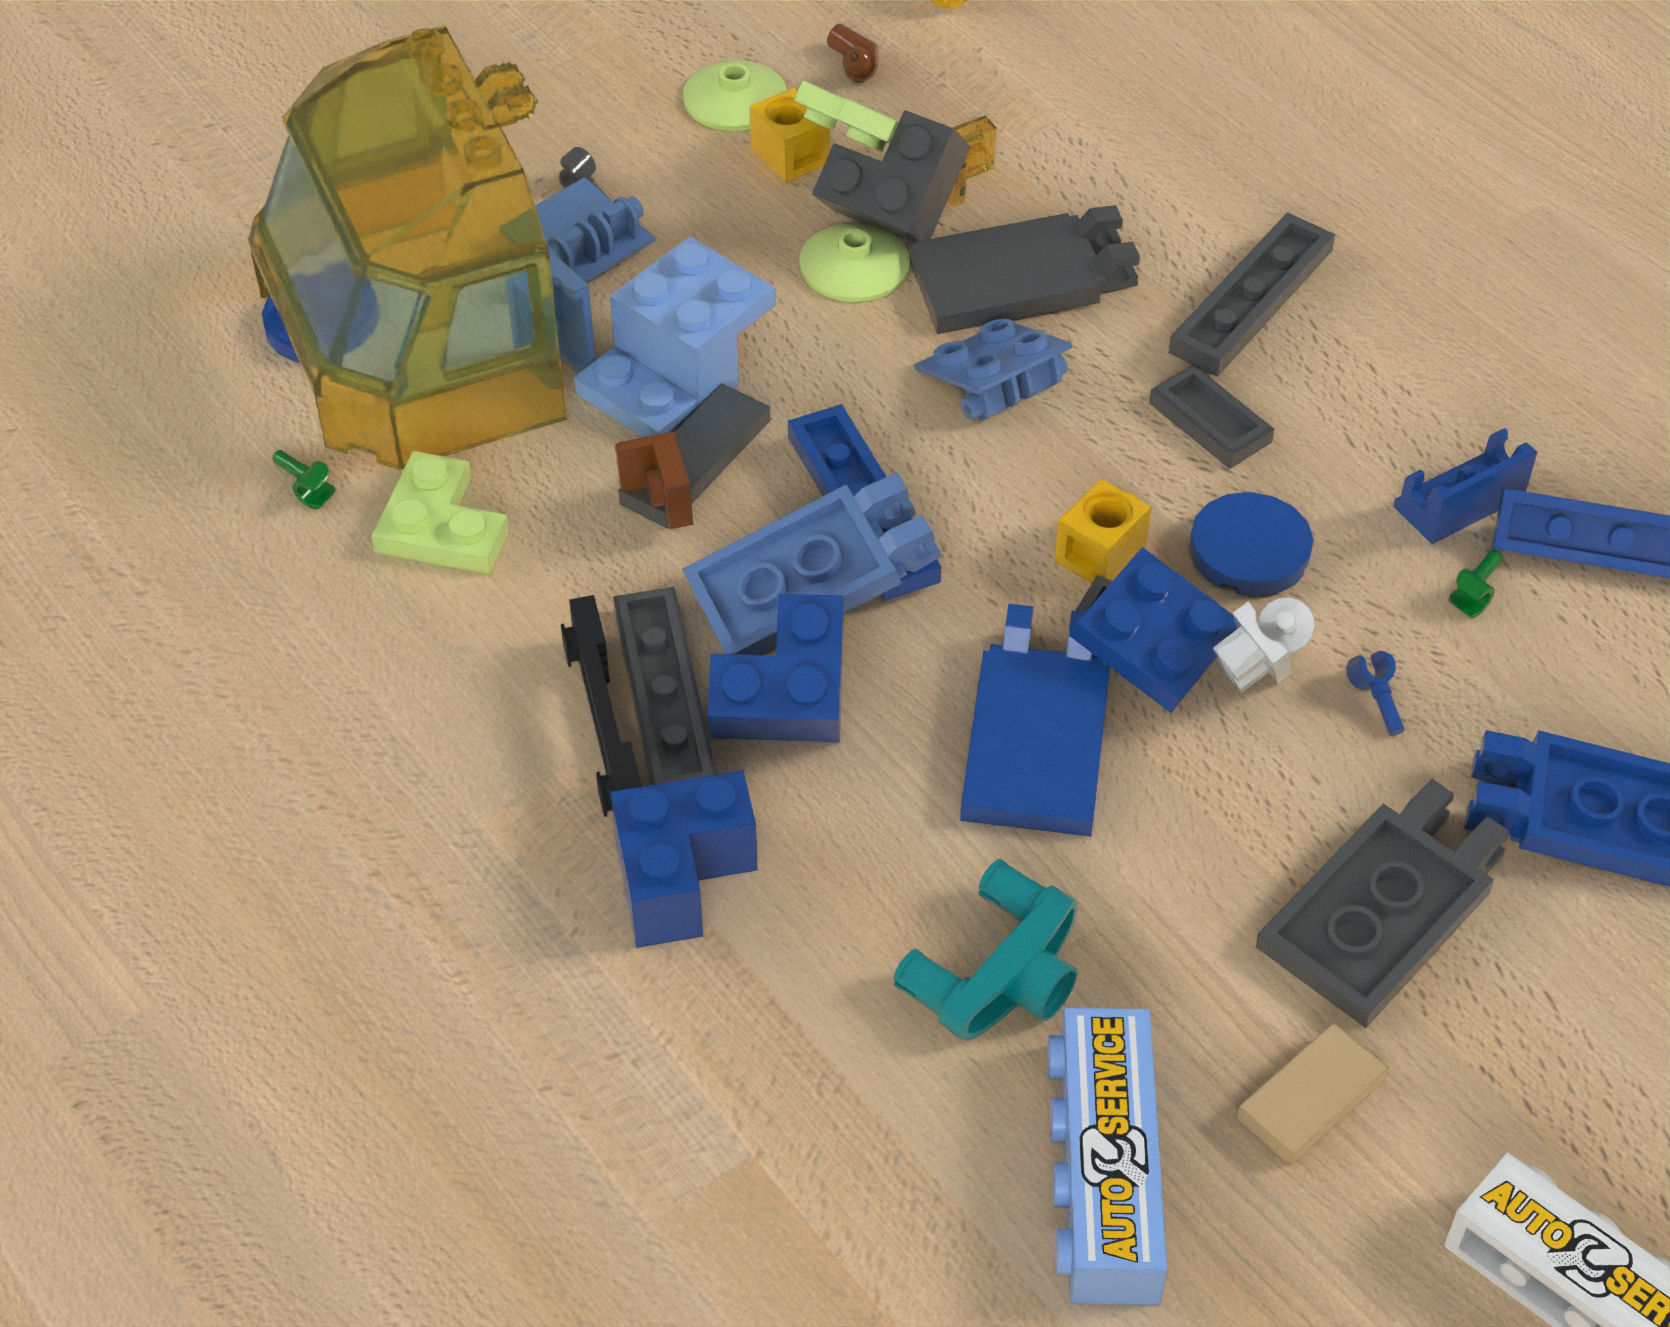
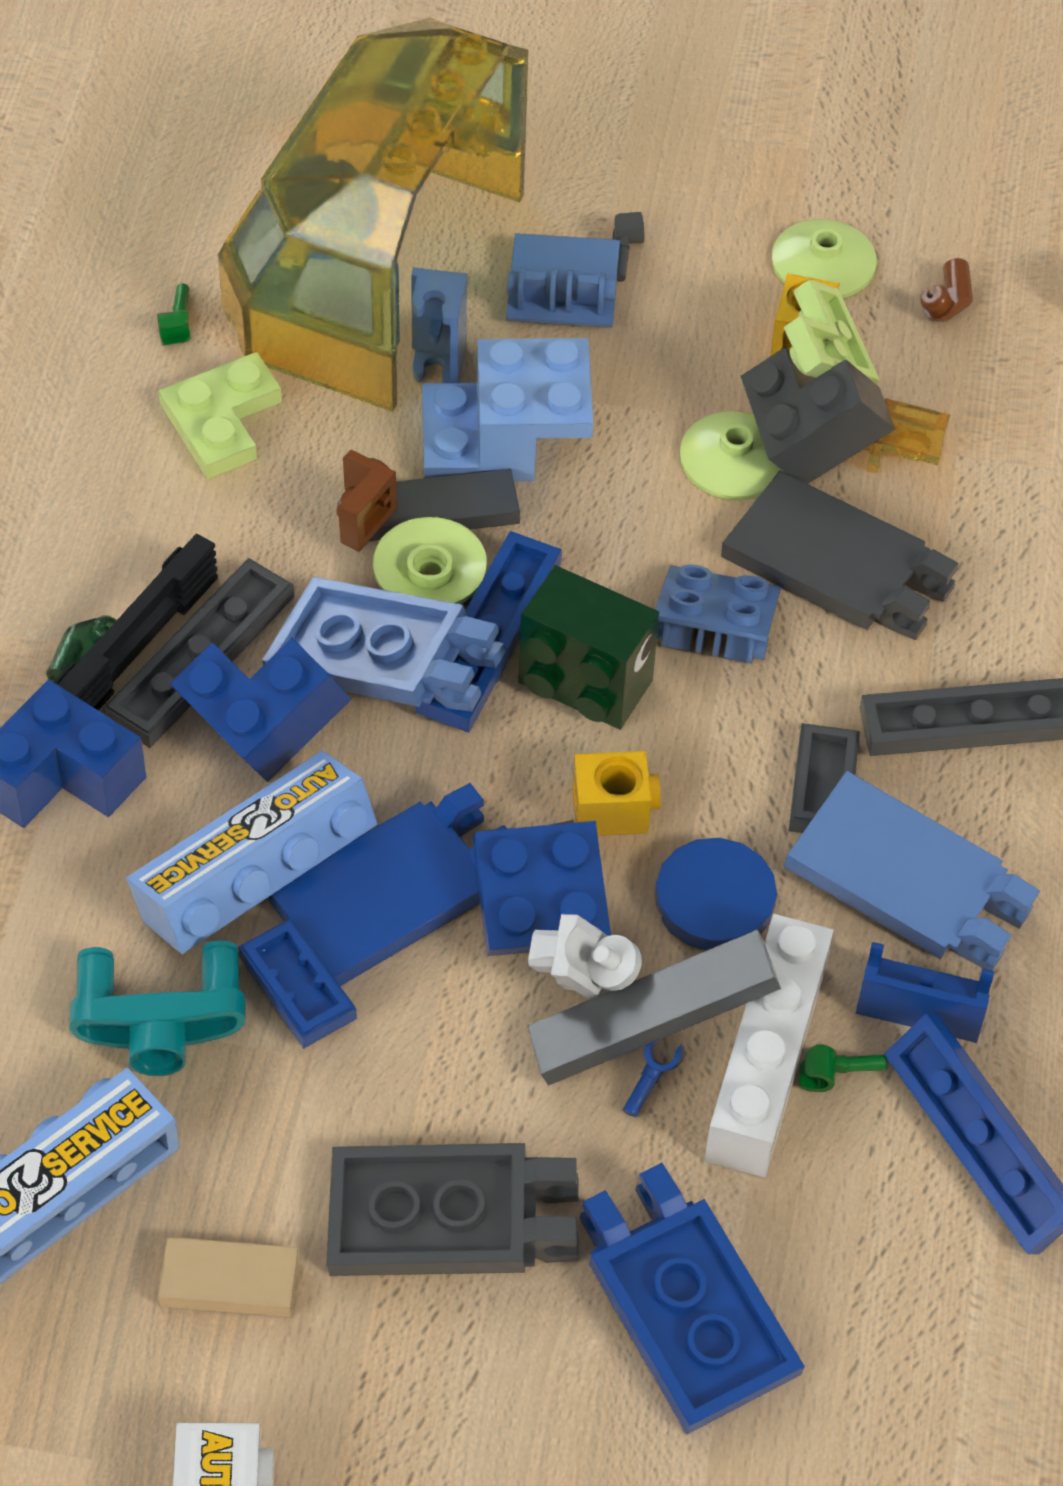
camera: 45 degrees right, 5 degrees up
none -> clear green arm [46,615,117,683]
none -> light blue brick [126,750,378,954]
none -> blue plate [238,918,357,1049]
none -> yellowish green dish [373,517,487,605]
none -> dark green brick [518,565,659,730]
none -> tile [527,929,781,1086]
none -> white brick [704,913,834,1178]
none -> medium blue tile [784,771,1040,971]

